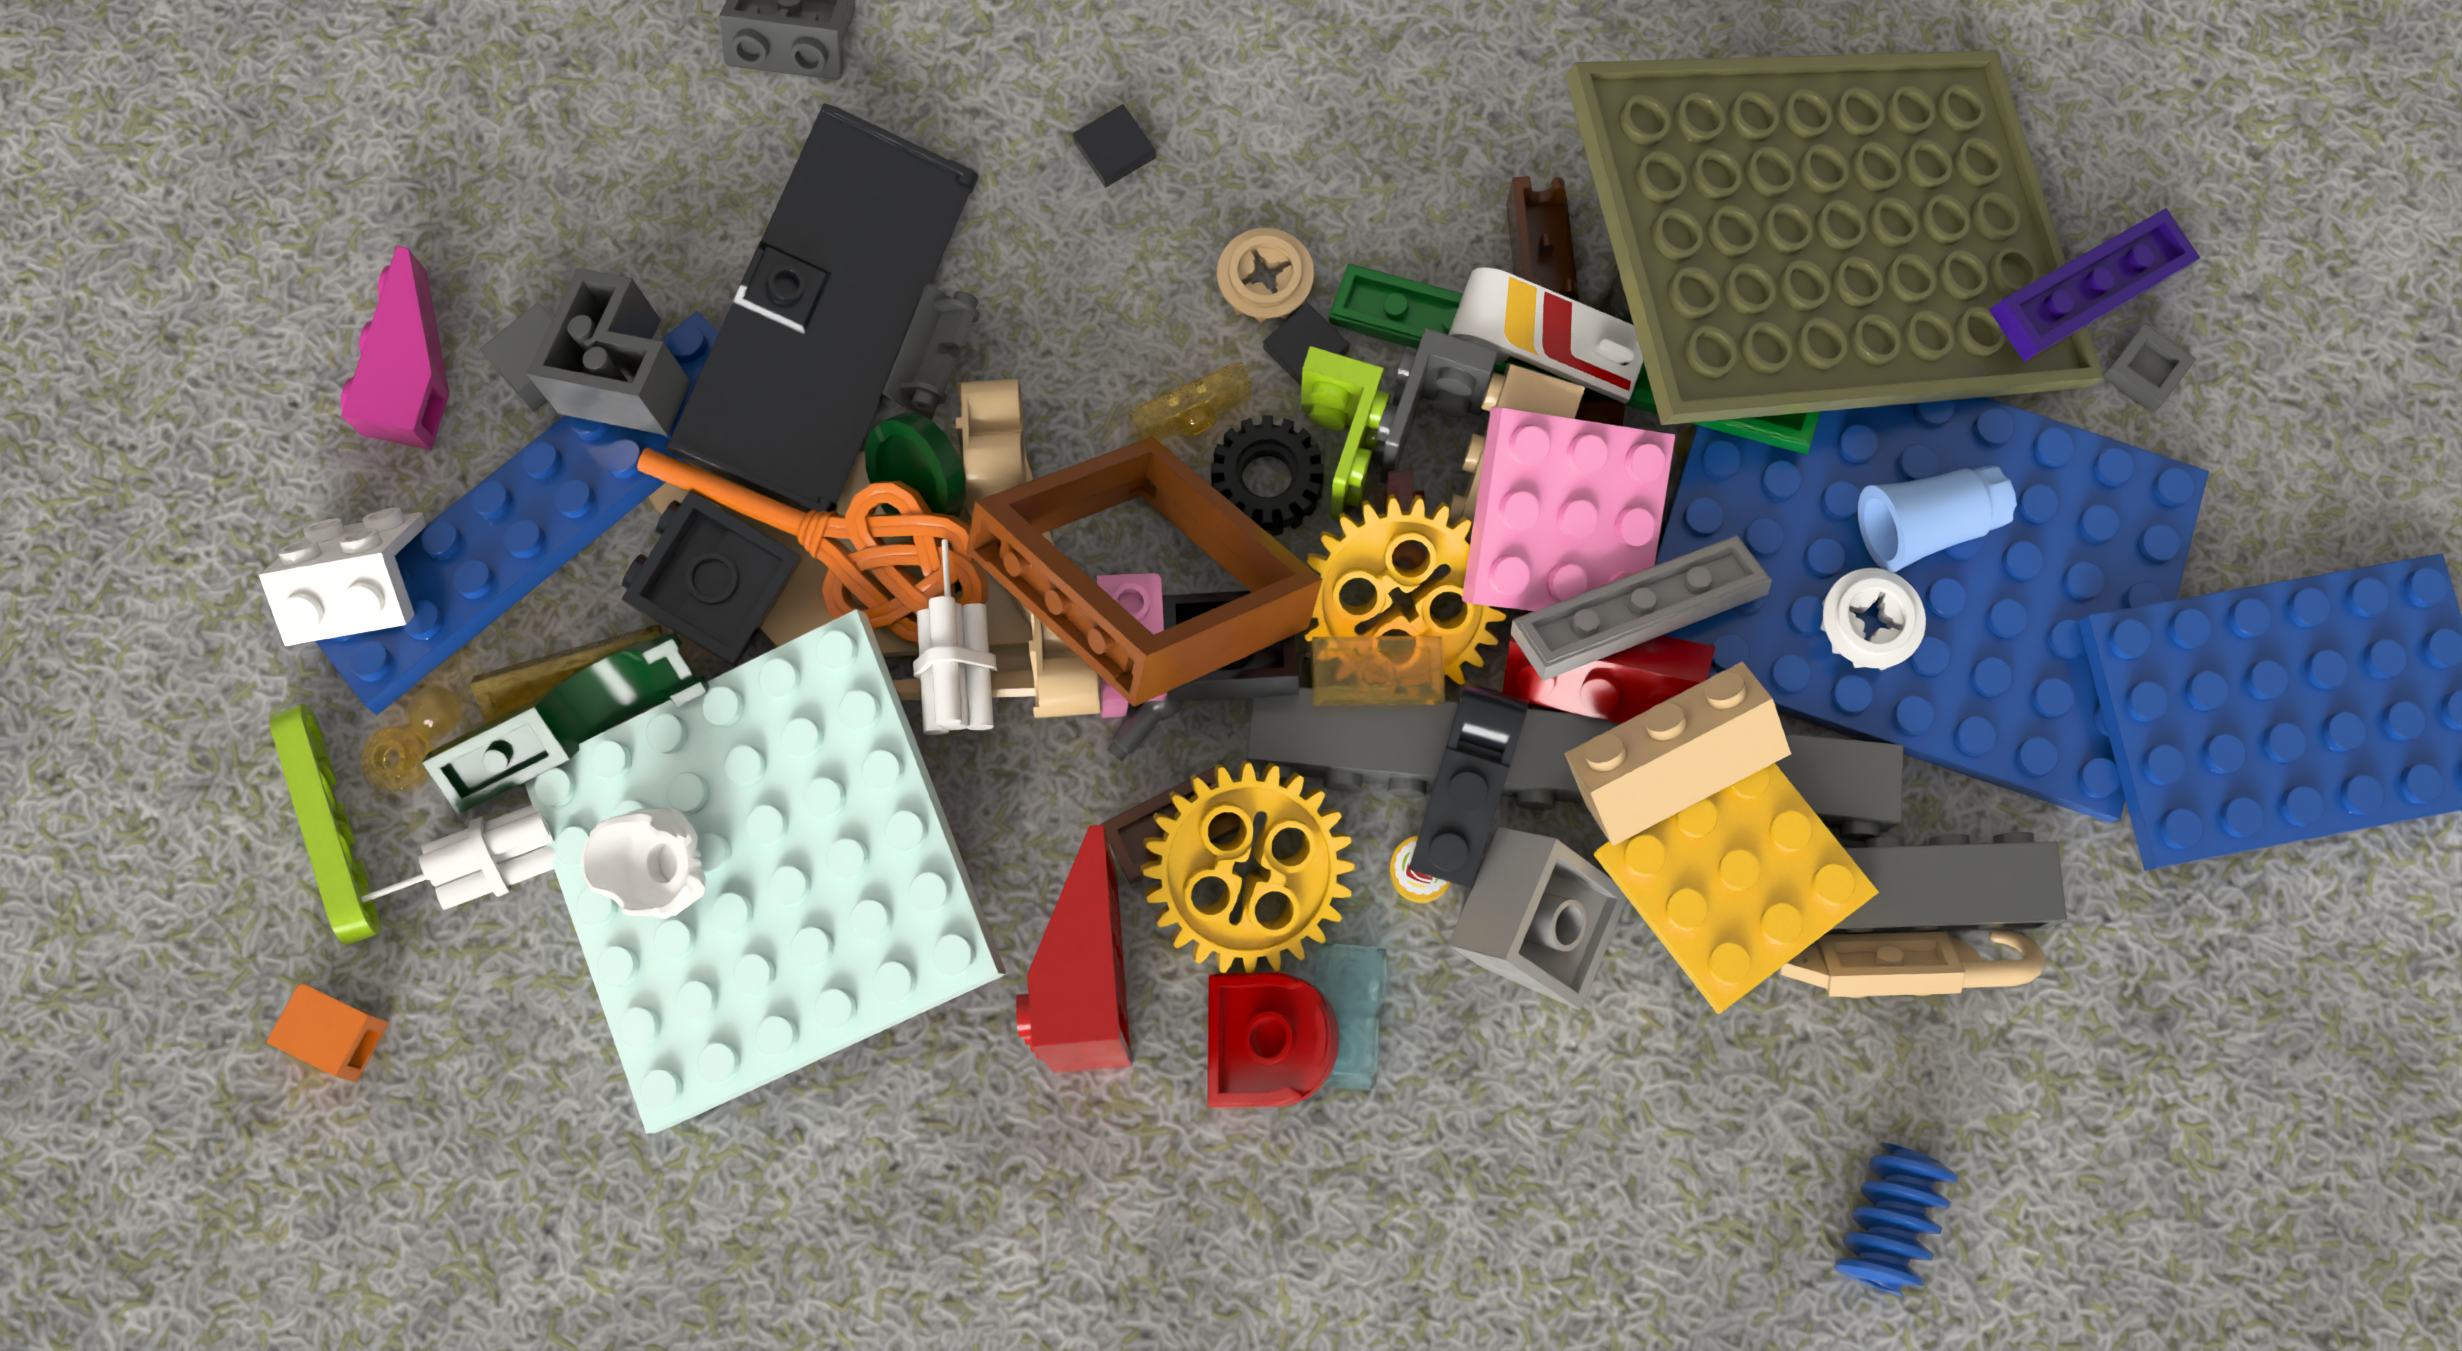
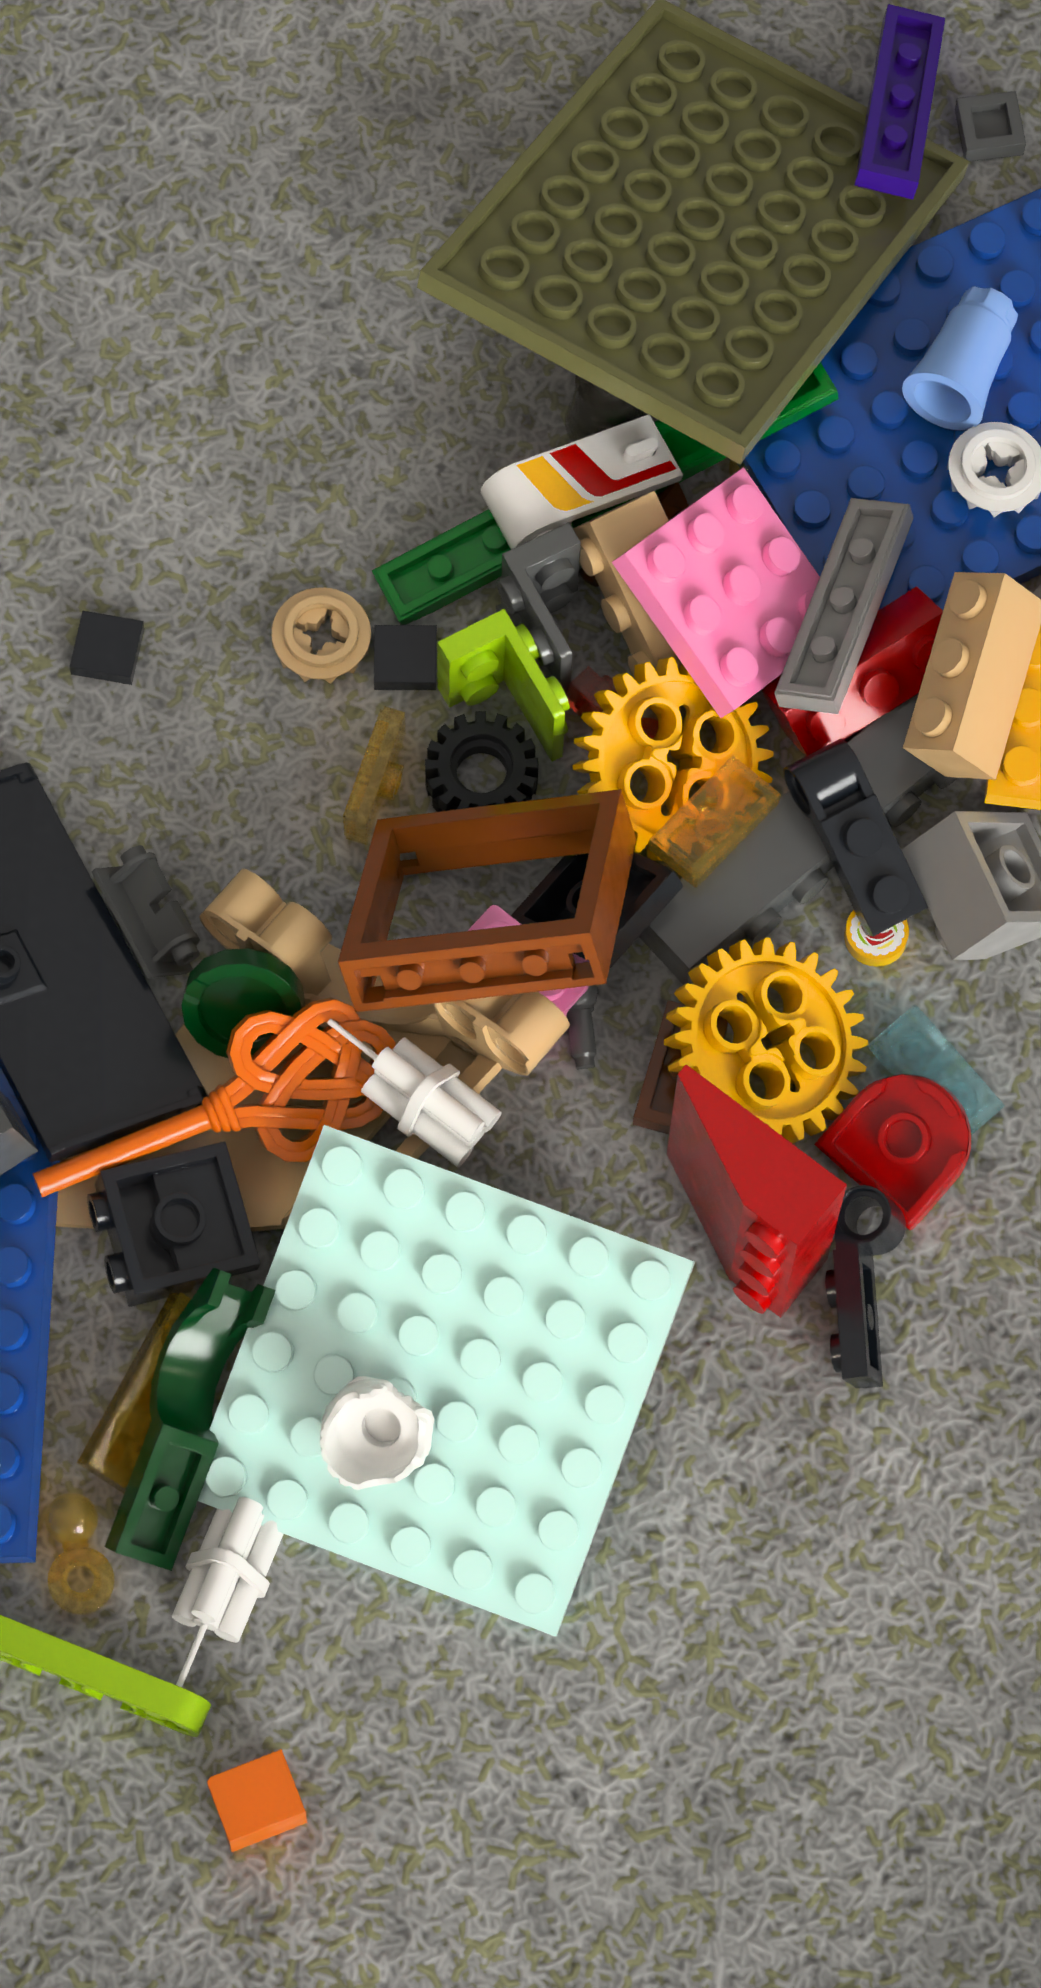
camera: 50 degrees left, 5 degrees down
reddish brown hinge [1506,176,1579,302] -> none
none -> black plate [825,1185,906,1388]

